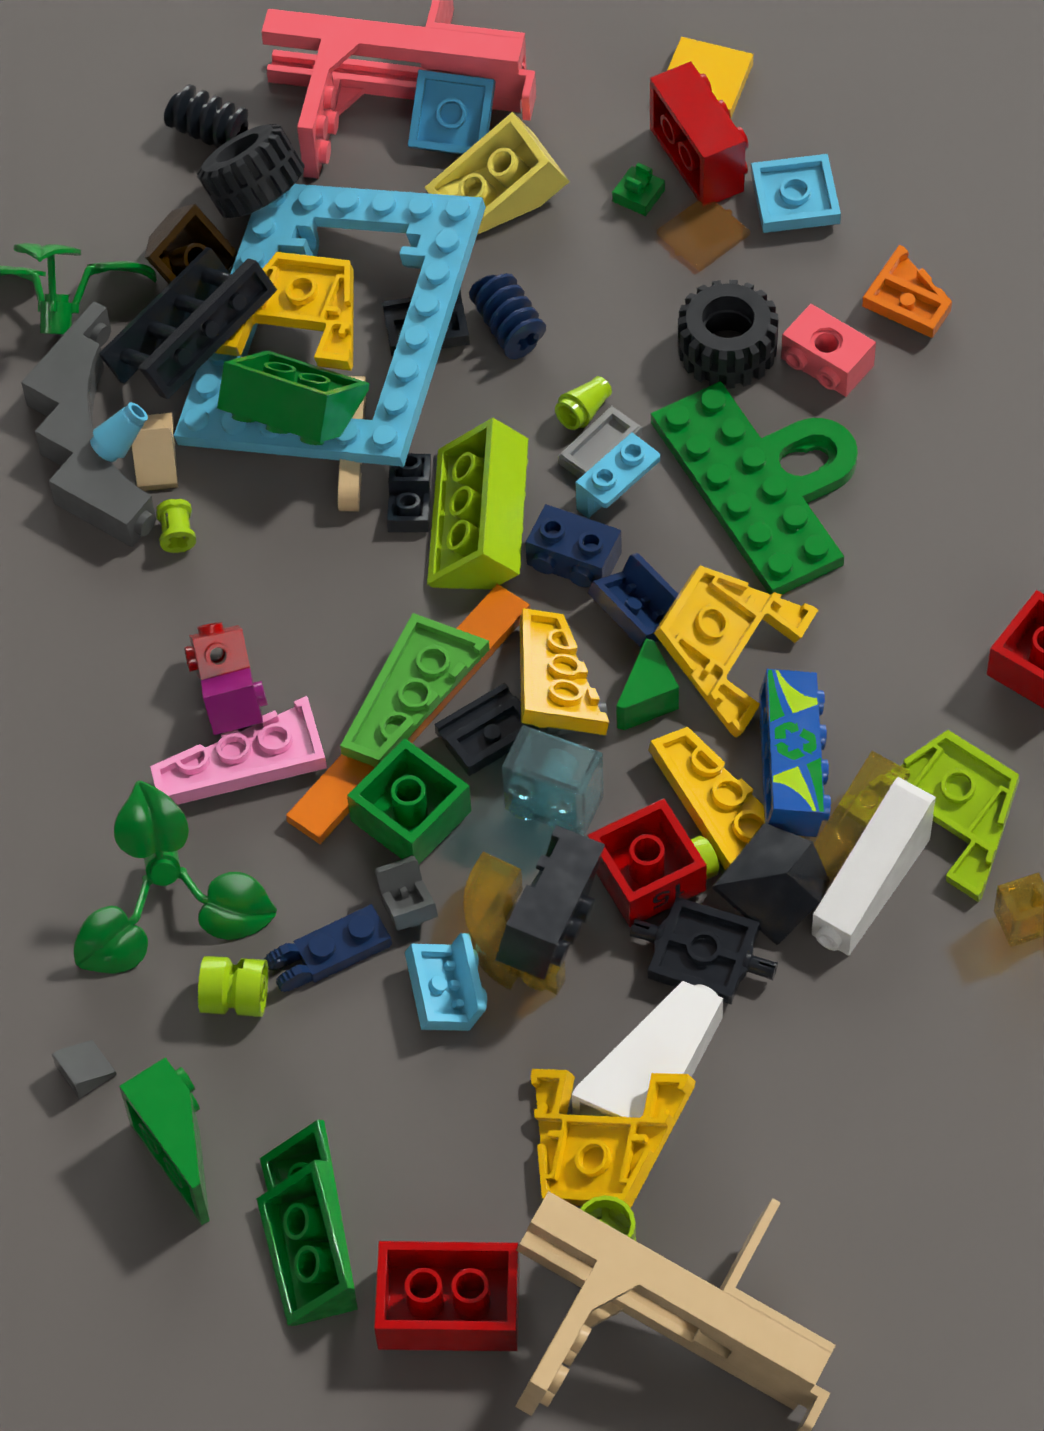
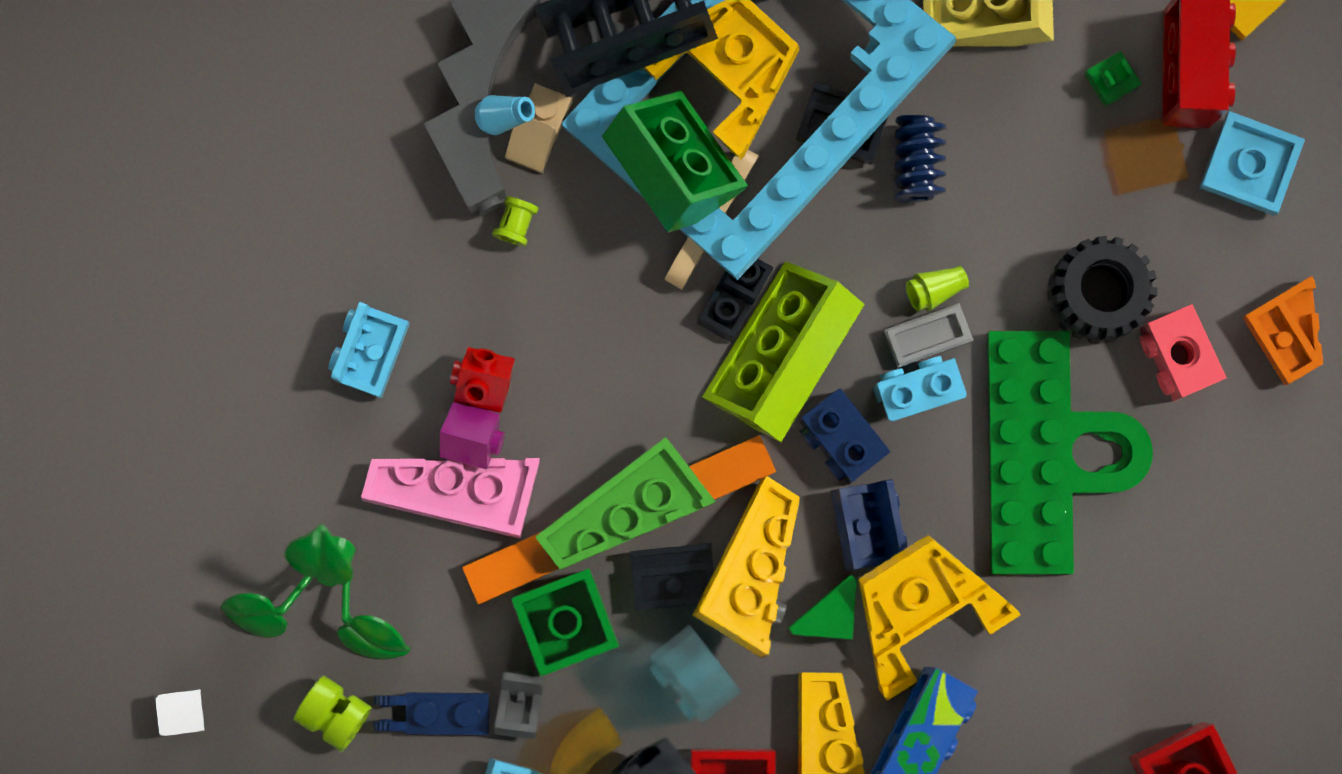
camera: 25 degrees right, 25 degrees up
none -> medium azure bracket [328,302,410,398]

